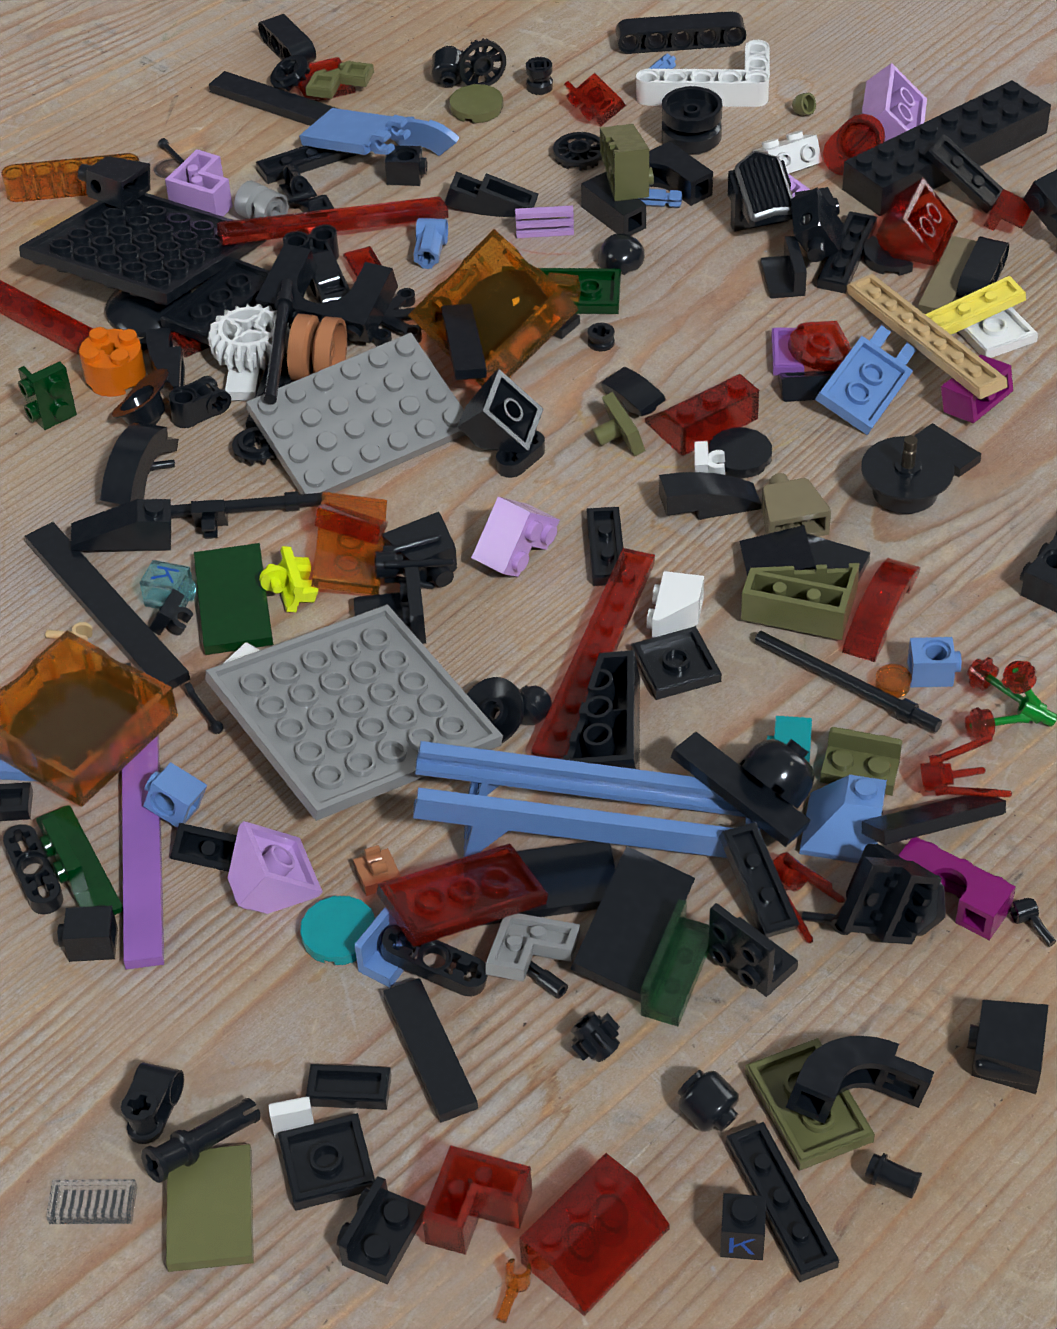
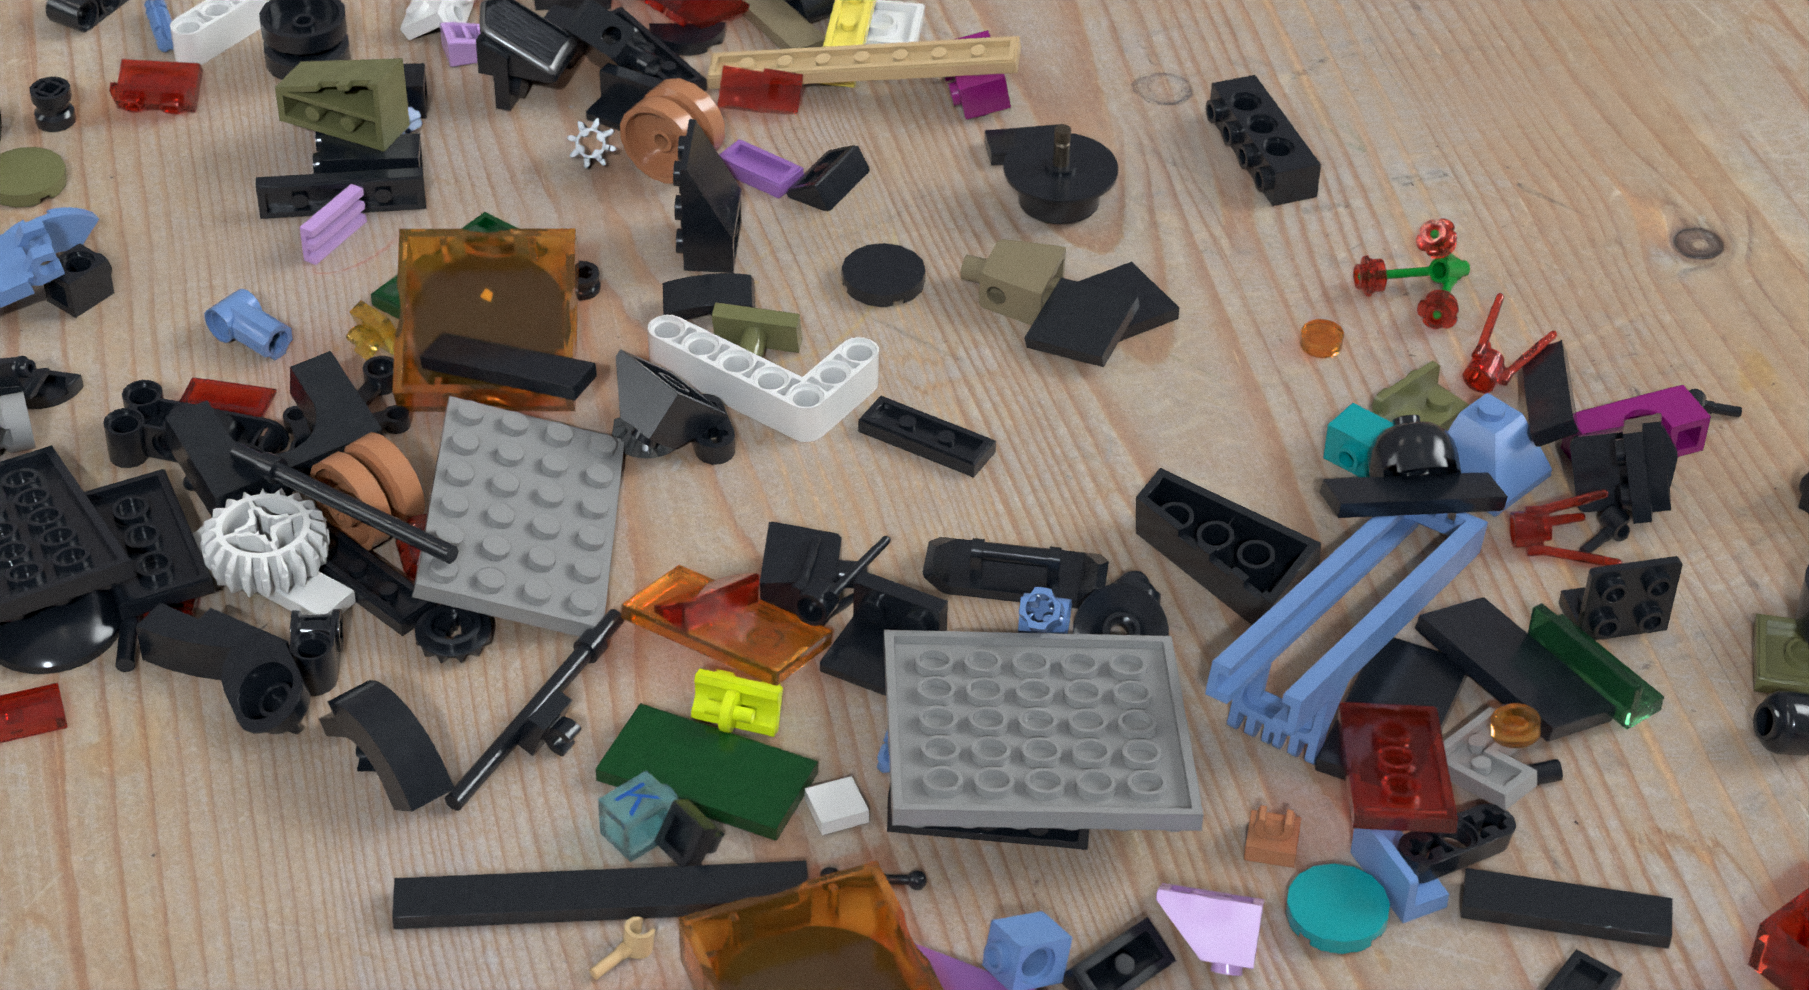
camera: 60 degrees left, 5 degrees down
dark green bracket [18,361,77,430] -> none
black slope [71,499,171,551] -> none
orange brick [79,327,146,397] -> none
clear red tile [217,196,448,245] -> none
black slope [444,171,539,217] -> none
lavender brick [471,496,560,577] -> none
clear red tile [531,548,655,760] -> none
black wheel [553,132,602,171] -> none
black gear [571,1012,620,1062] -> none
black hair [598,234,645,275] -> none
black tile [631,626,722,700] -> none
clear red slope [645,374,760,456] -> none
white slope [646,571,704,638] -> none
black slope [659,472,762,520] -> none
white tile [695,441,725,475] -> none
black tile [719,822,800,937] -> none
olive wedge [741,563,860,640] -> none
black bar [755,631,942,733] -> none
clear red tile [788,321,852,371] -> none
medium blue tile [815,325,917,435] -> none
clear red slope [842,558,920,662] -> none
medium blue brick [907,637,962,688] -> none
none -> black tile [256,167,426,219]
none -> gear [567,118,618,168]
none -> nougat wheel [620,78,725,184]
none -> white beam [648,315,879,442]
none -> black slope [673,119,742,273]
none -> clear red slope [717,65,803,115]
none -> black piece [923,537,1109,609]
none -> medium blue piece [1018,587,1072,634]
none -> clear orange tile [1490,703,1541,748]

